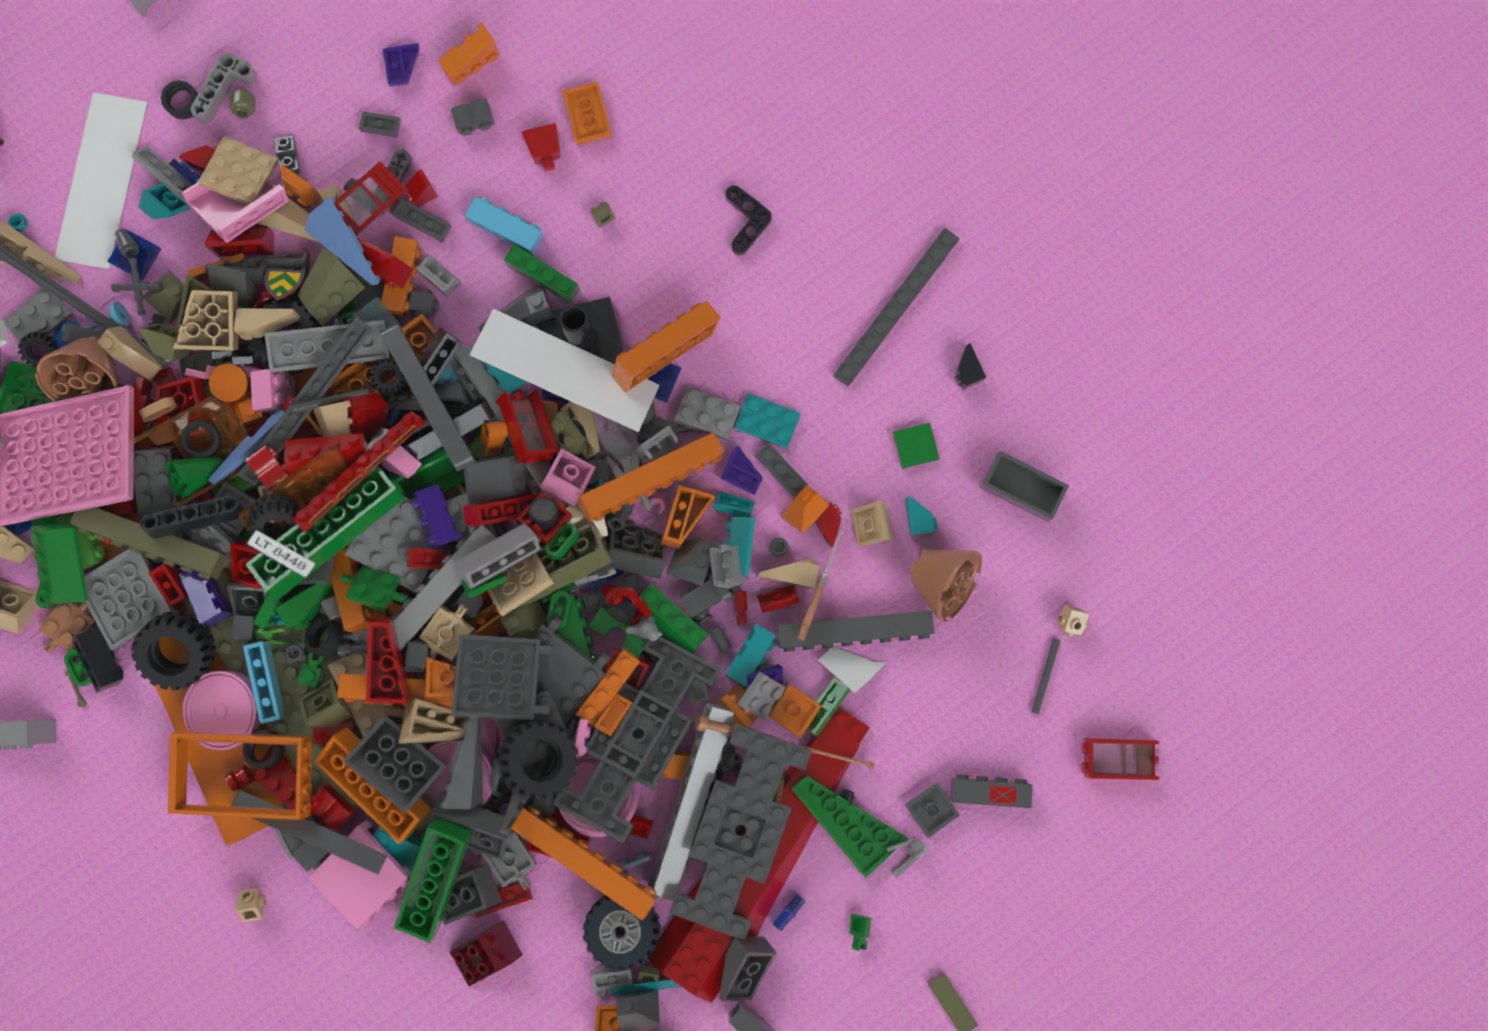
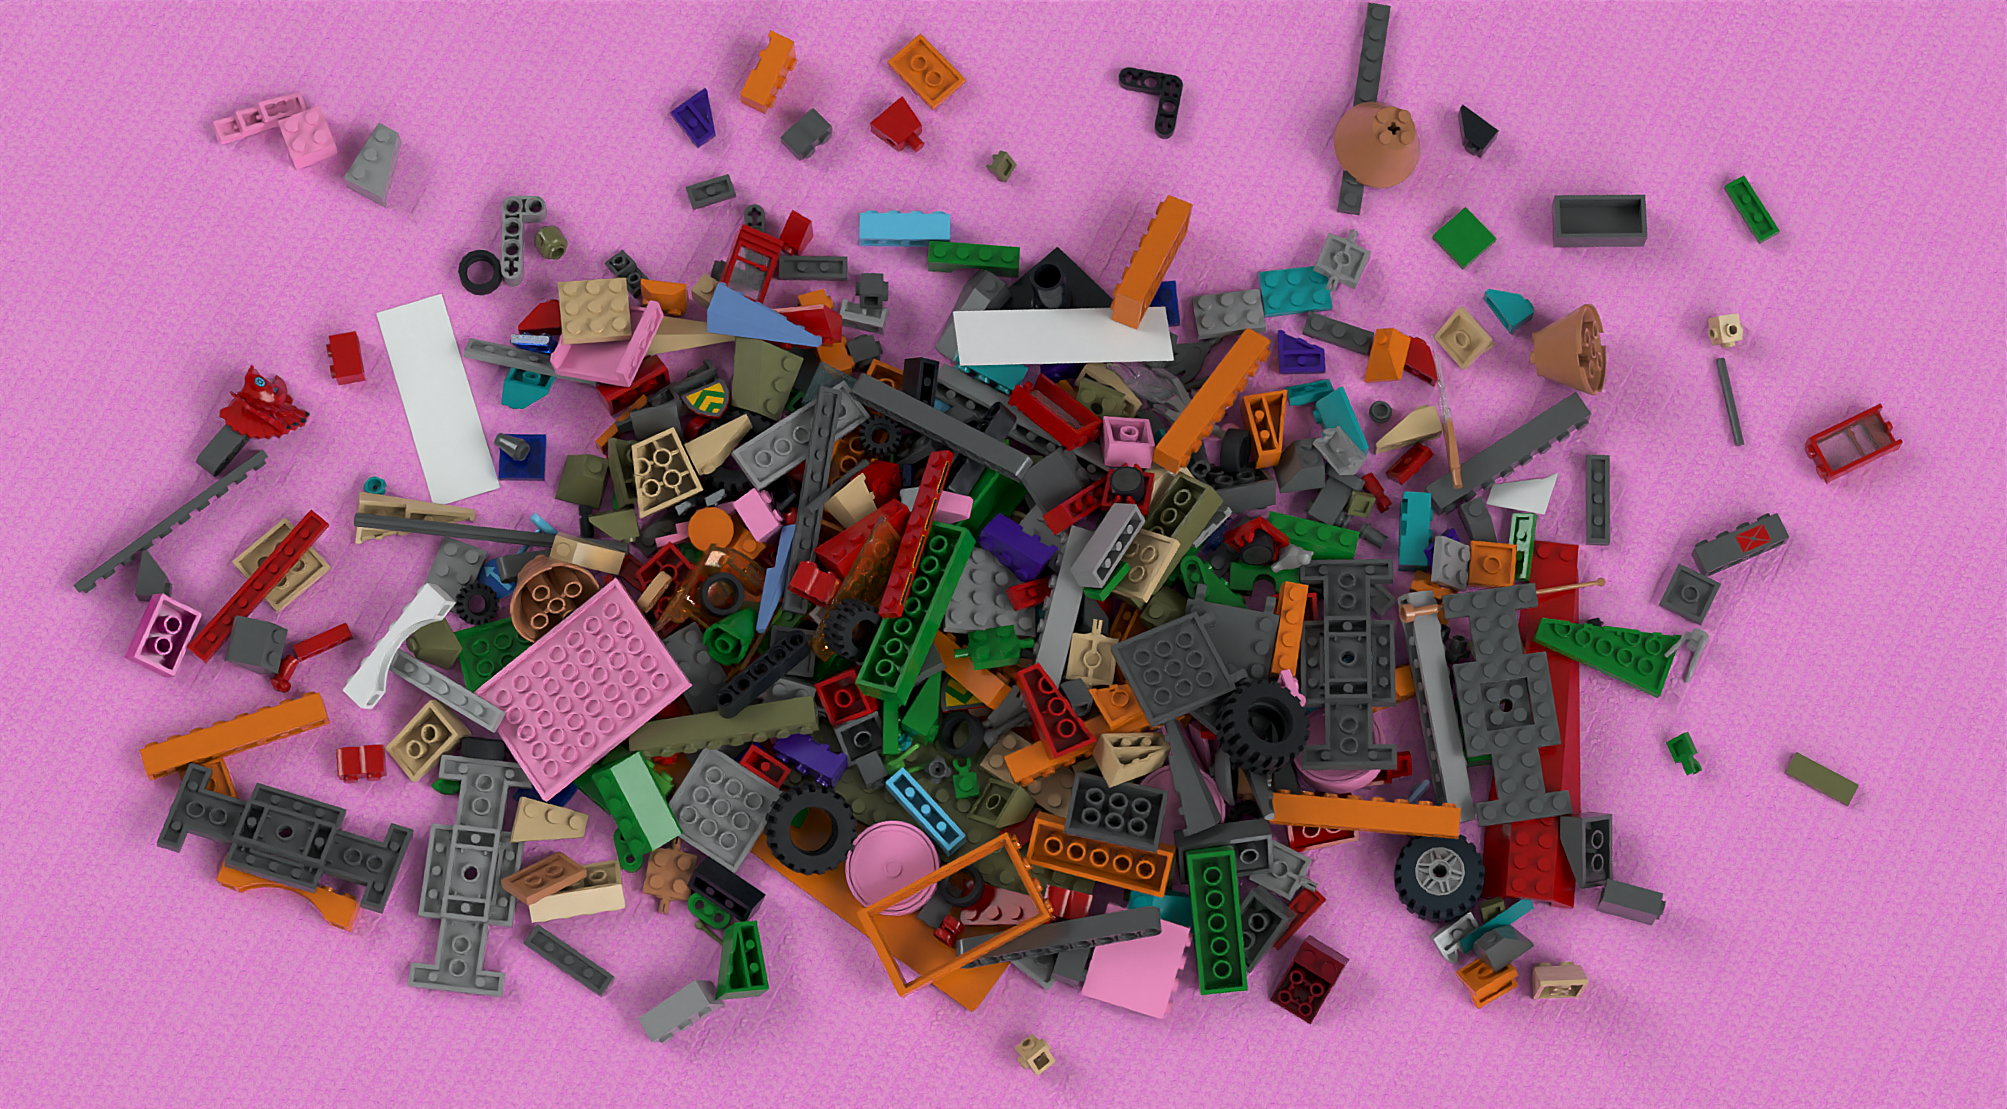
camera: 25 degrees left, 10 degrees down
dark grey piece [111,258,163,315] -> none
white sticker [247,530,315,577] -> none
light grey tile [321,596,341,620] -> none
orange piece [479,421,507,456] -> none
green plate [545,524,579,560] -> none
orange tile [594,693,633,738] -> none
light grey hinge [635,425,679,464] -> none
clear blue axle [773,894,806,931] -> none
none -> red brick [326,331,366,385]
none -> green wedge [715,920,769,1000]
none -> black slope [770,474,802,513]
none -> dark grey brick [856,273,889,309]
none -> dark grey tile [917,882,962,930]
none -> black tyre [1220,428,1251,473]
none -> light grey plate [1313,229,1370,292]
none -> nougat cone [1334,101,1420,188]
none -> olive plate [1344,490,1376,518]
none -> dark grey slope [1458,496,1498,543]
none -> dark grey plate [1586,455,1610,546]
none -> green plate [1724,176,1780,244]

